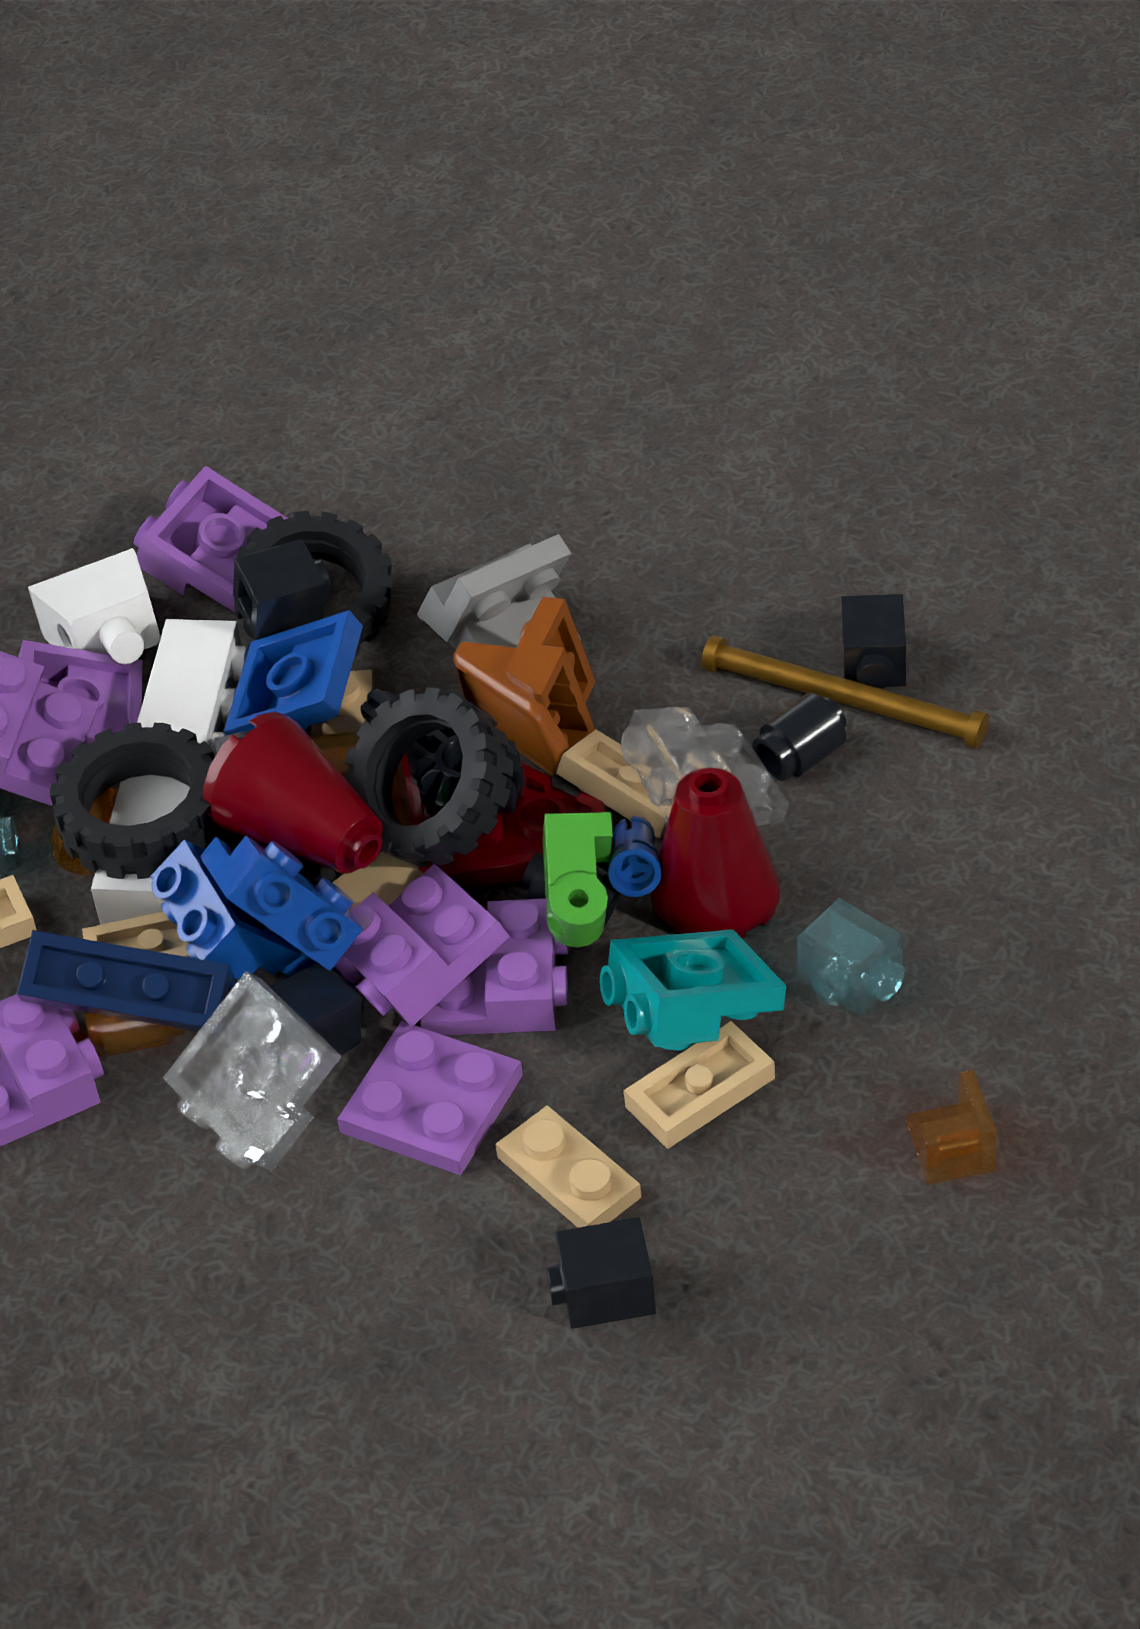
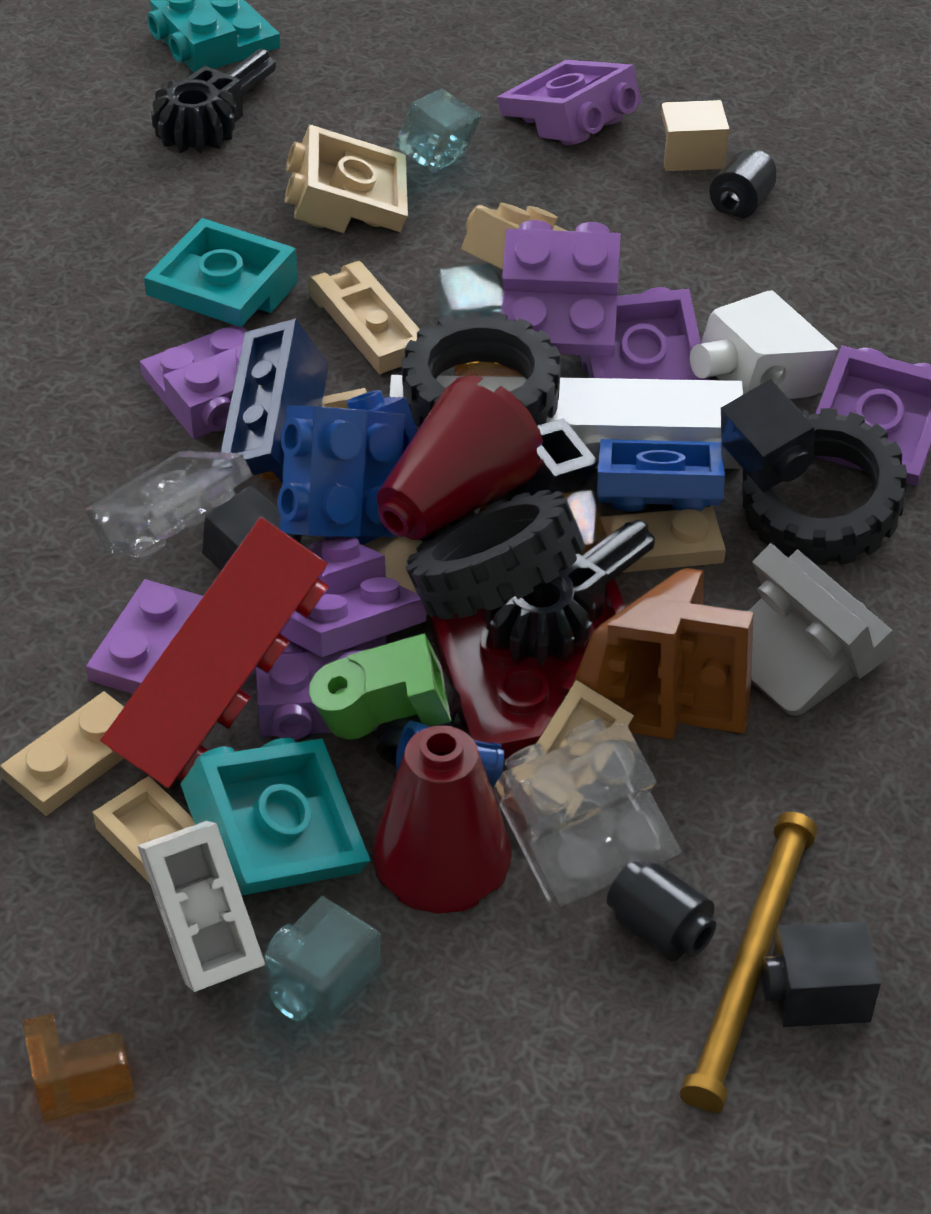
camera: 80 degrees right, 0 degrees up
none -> red brick [100,516,329,790]
none -> white brick [137,821,265,992]

